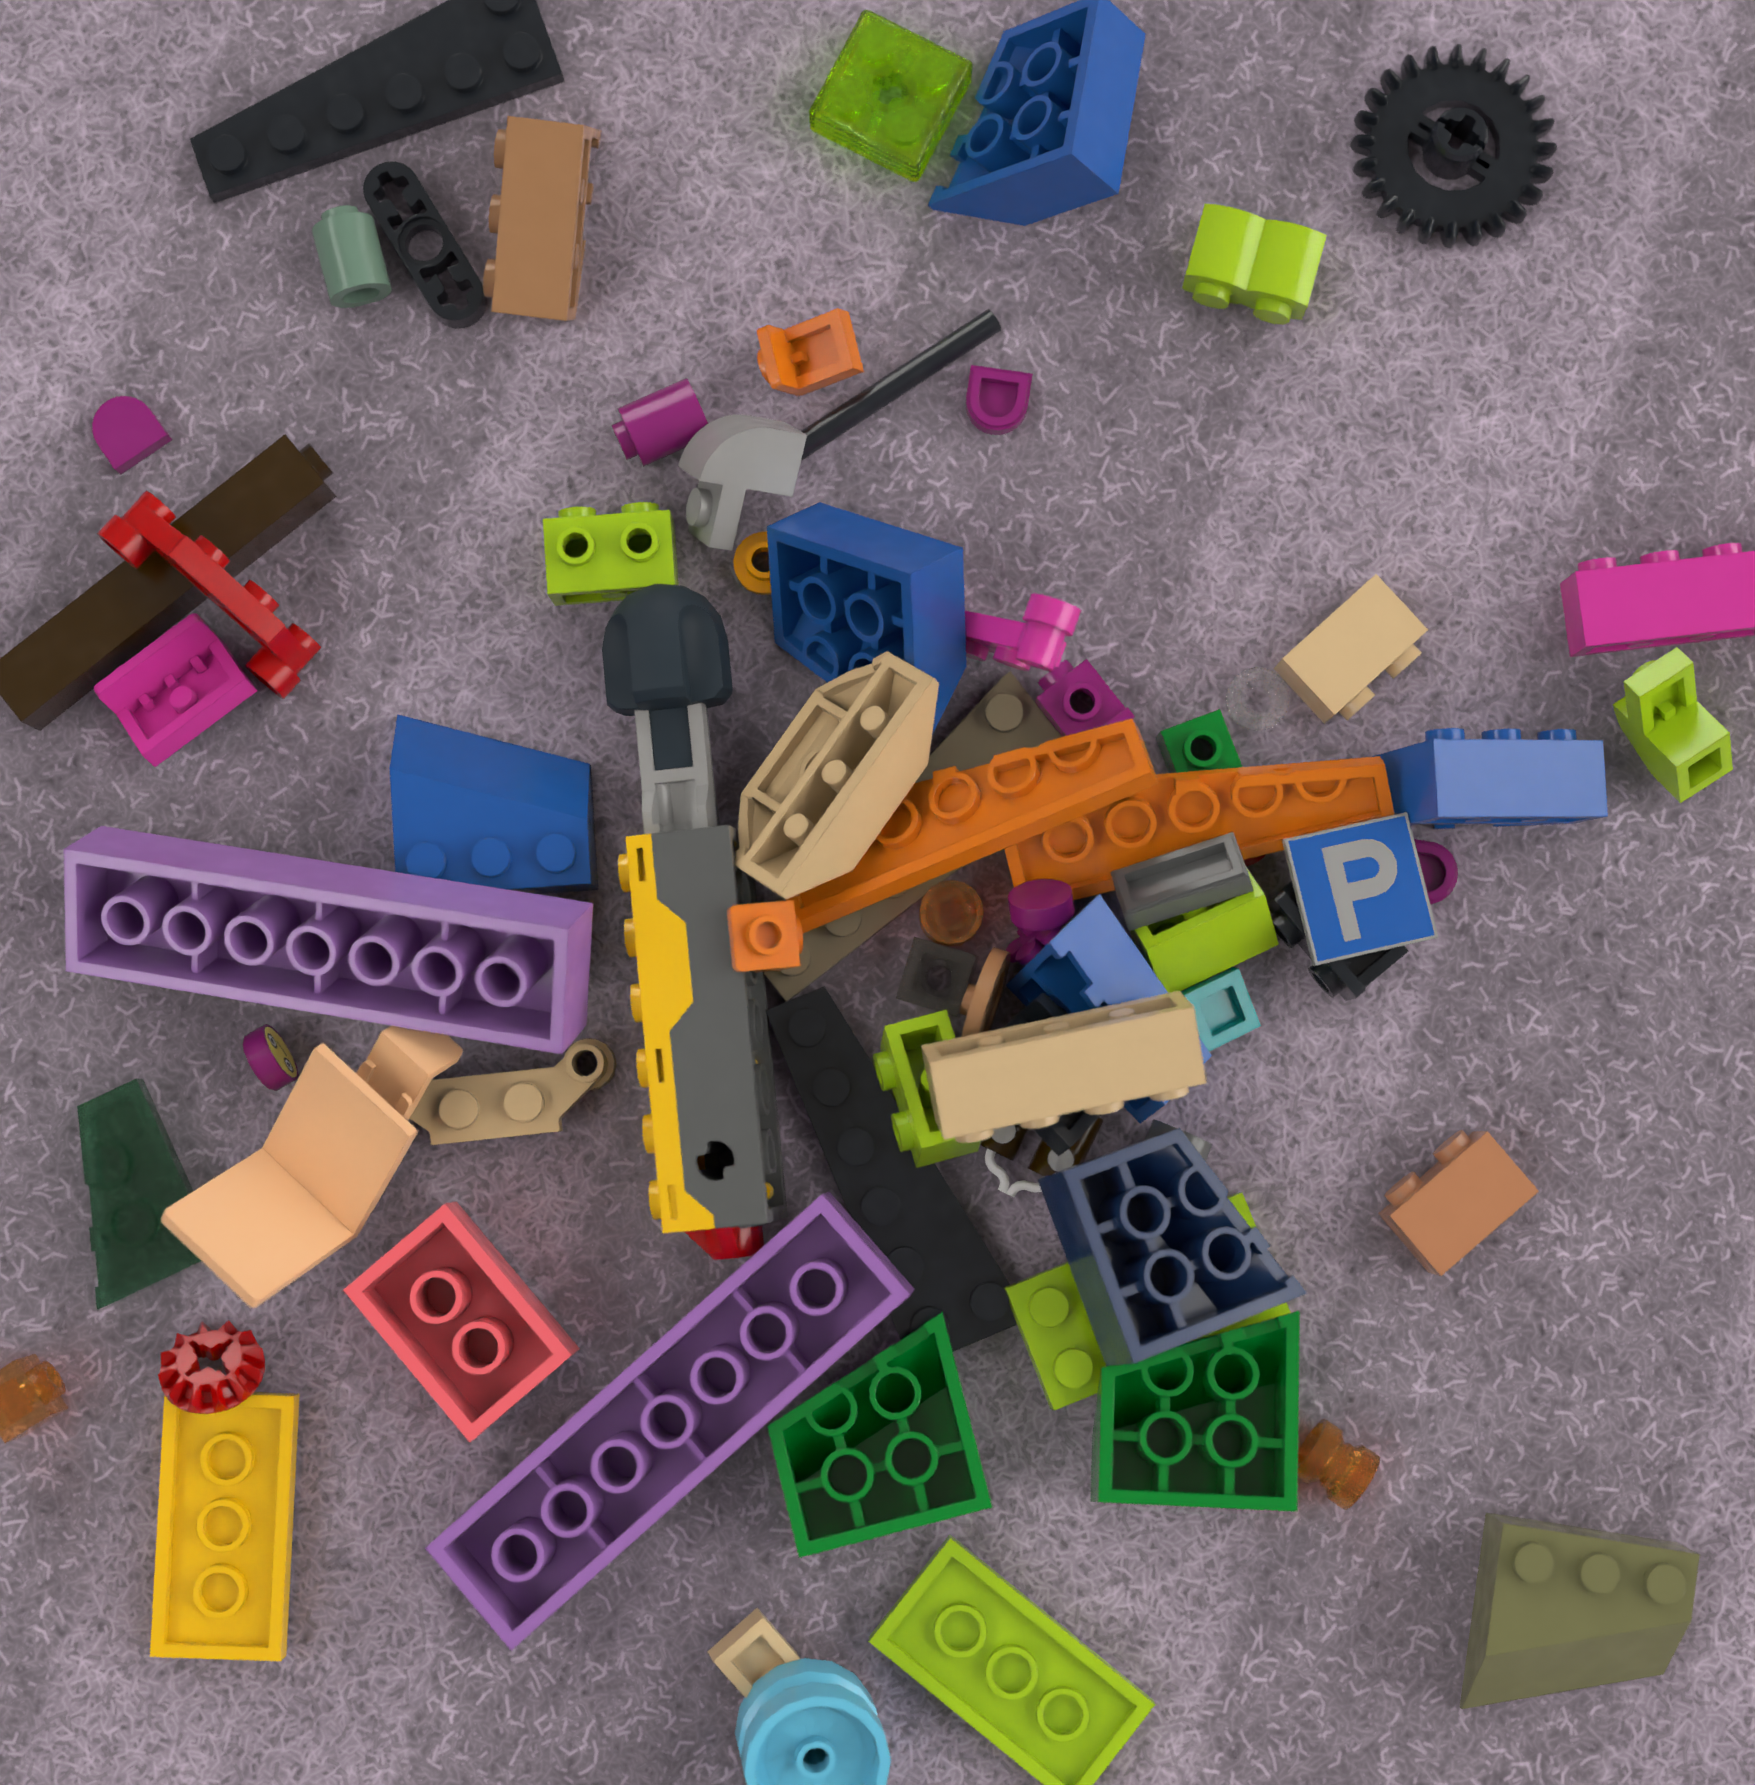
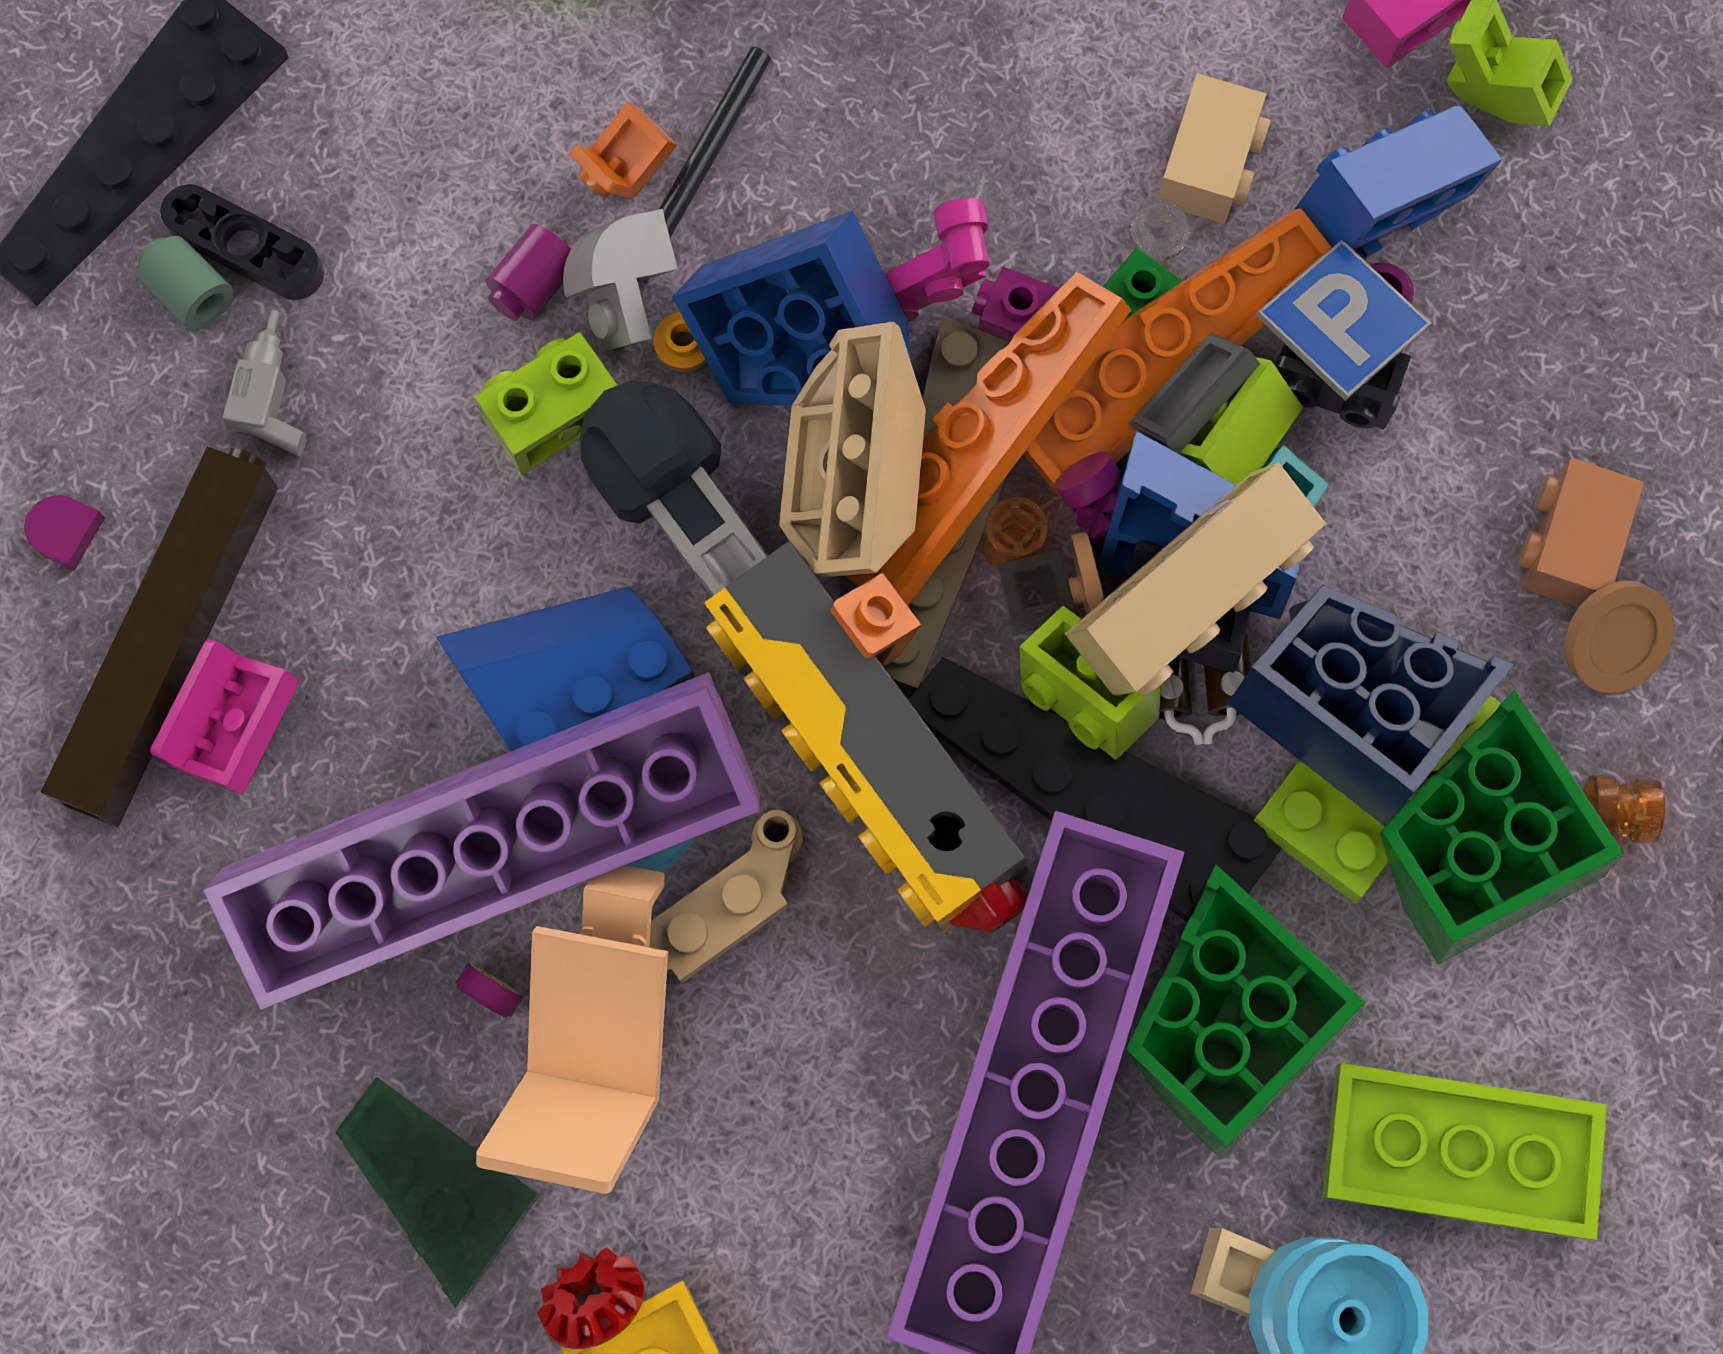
camera: 30 degrees left, 10 degrees down
red plate [97,490,321,699] -> none
coral brick [343,1201,580,1442] -> none
medium nougat wedge [483,116,601,321] -> none
magenta tile [966,365,1033,435] -> none
none -> light grey piece [222,310,306,457]
none -> medium nougat piece [1564,581,1674,693]

